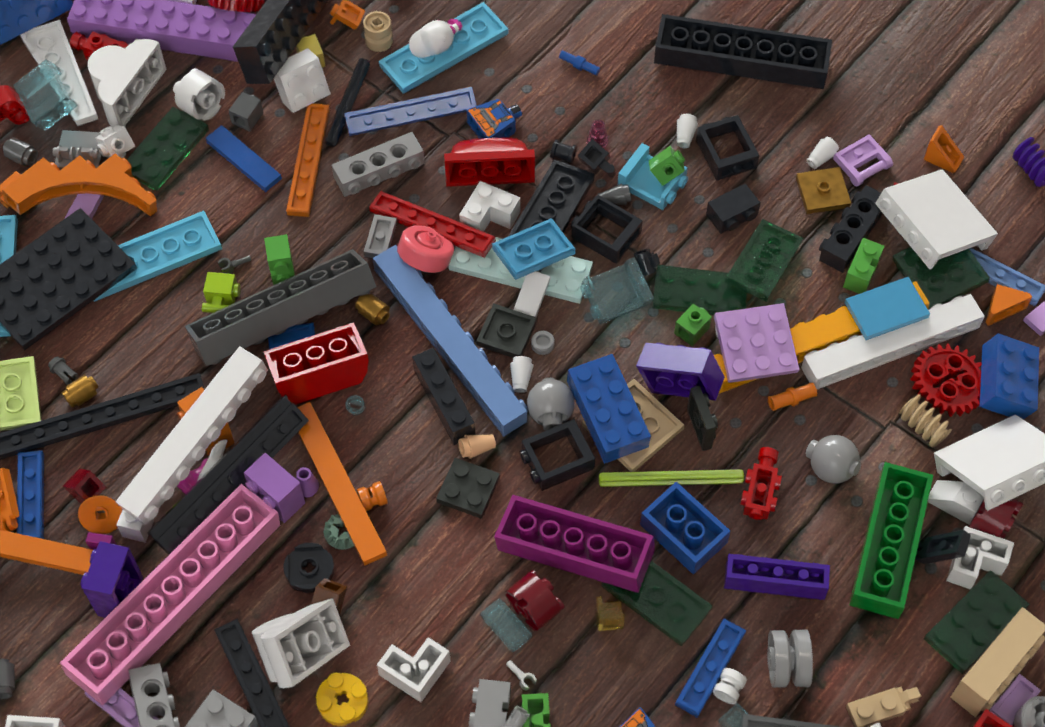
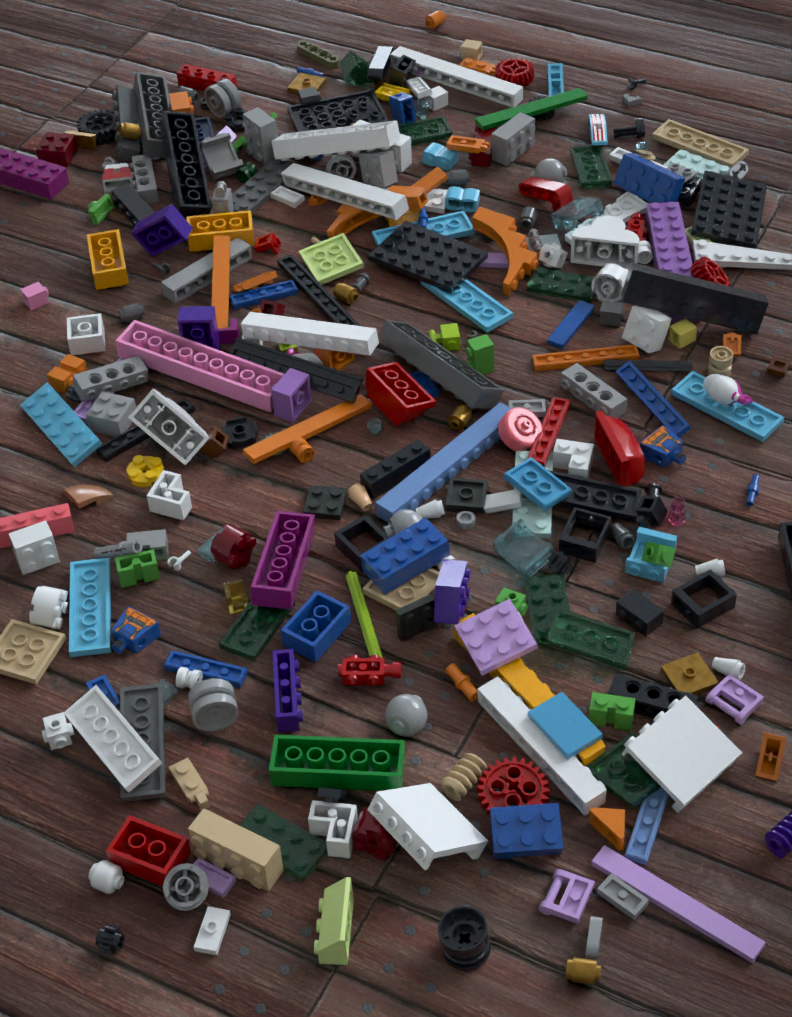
camera: 80 degrees right, 15 degrees down
medium lavender cone [296,467,319,497] -> none

